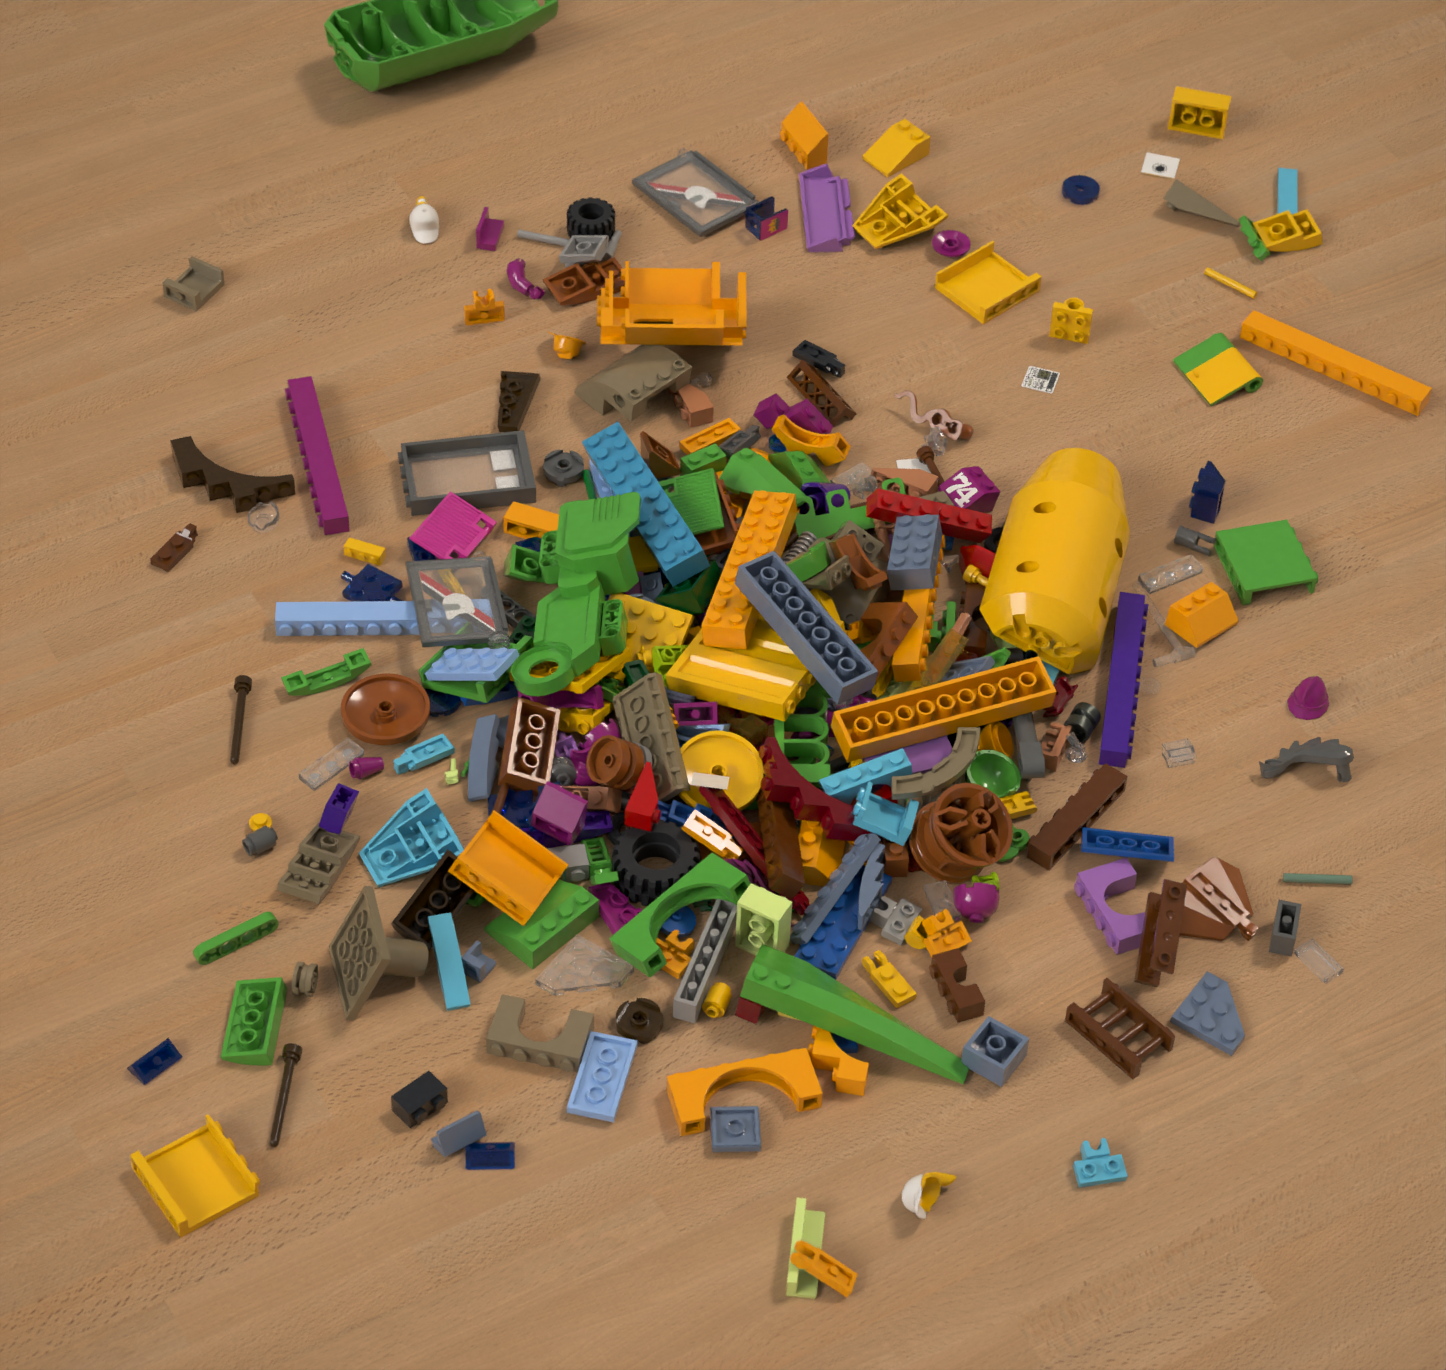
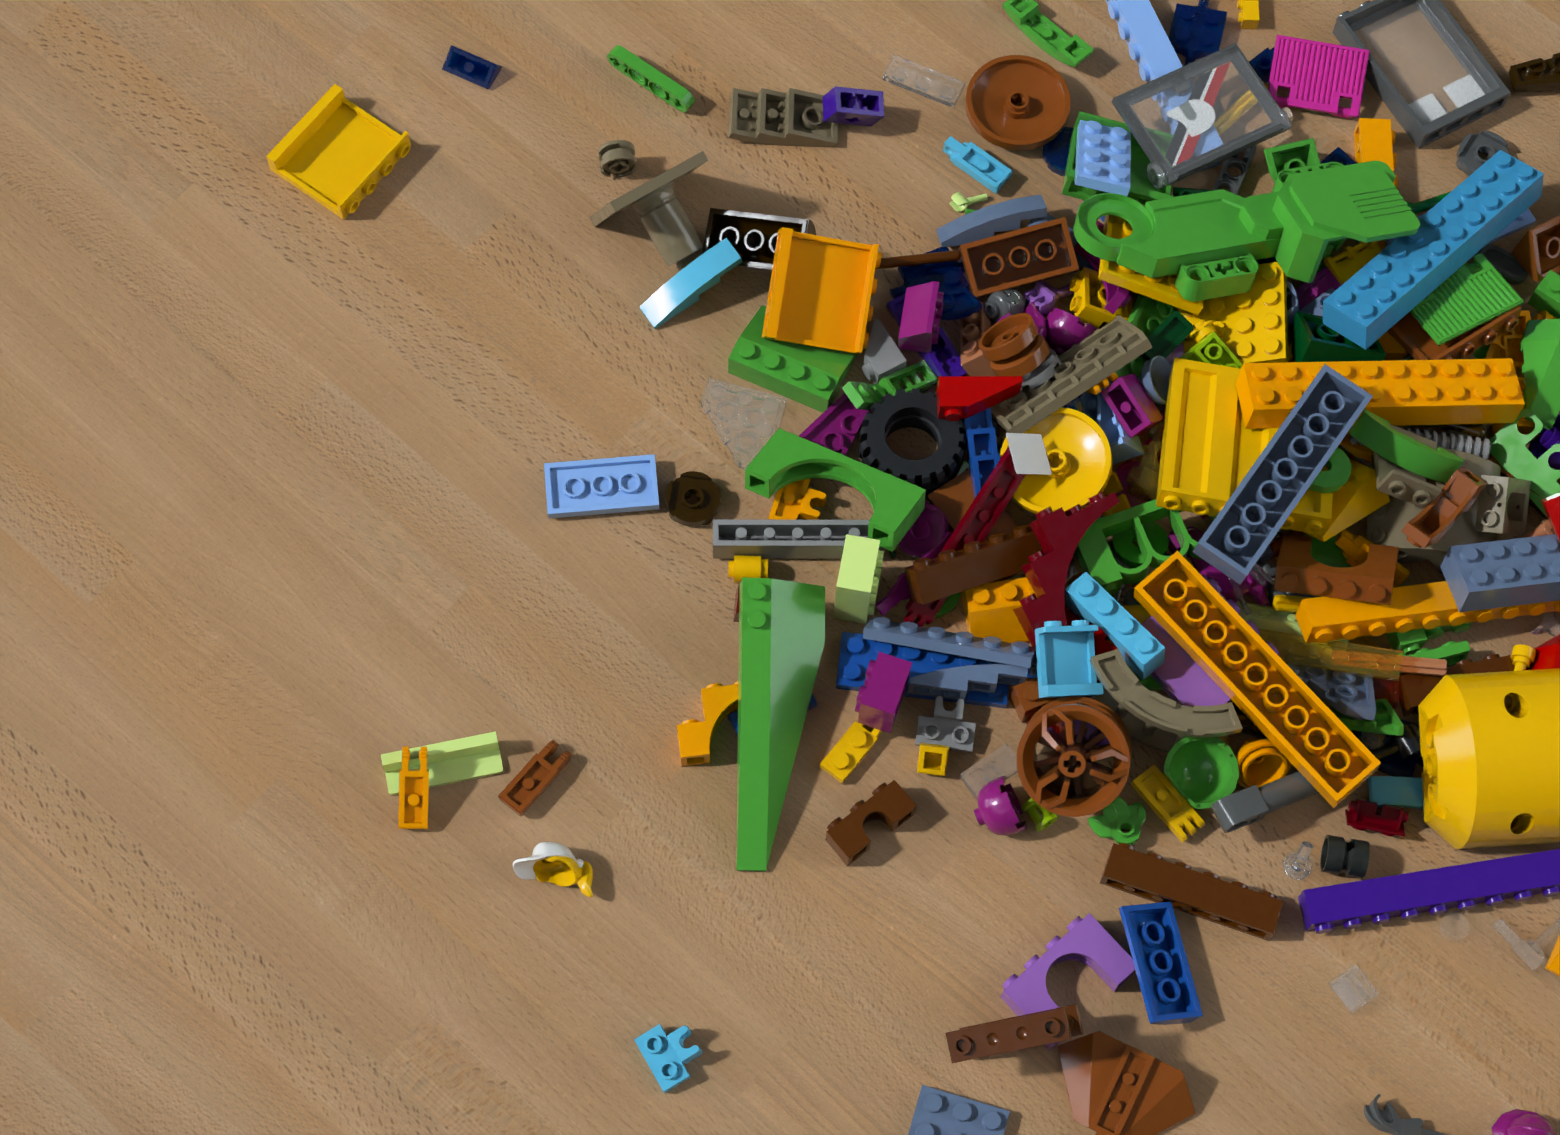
camera: 70 degrees right, 20 degrees up
bright green slope [221,977,287,1066] -> none
dark grey brick [242,825,278,856] -> none
yellow plate [249,813,272,831] -> none
dark brown piece [269,1043,303,1147] -> none
magenta cone [349,757,384,780] -> none
medium azure wedge [359,788,465,887] -> none
black brick [391,1070,448,1128] -> none
sand blue panel [431,1111,487,1157] -> none
sand blue panel [461,941,496,983] -> none
clear blue slope [465,1142,515,1170] -> none
dark tan arch [486,994,594,1073] -> none
blue piece [660,906,696,938] -> none
light orange arch [666,1048,823,1137] -> none
hinge [681,810,743,859] -> none
sand blue plate [710,1106,761,1152] -> none
light orange plate [922,909,972,958] -> none
sand blue brick [961,1016,1029,1087] -> none
nougat hinge [1041,723,1072,771] -> none
reddish brown fence [1065,978,1175,1080] -> none
none -> dark orange hinge [498,740,572,817]
none -> magenta brick [855,652,912,733]

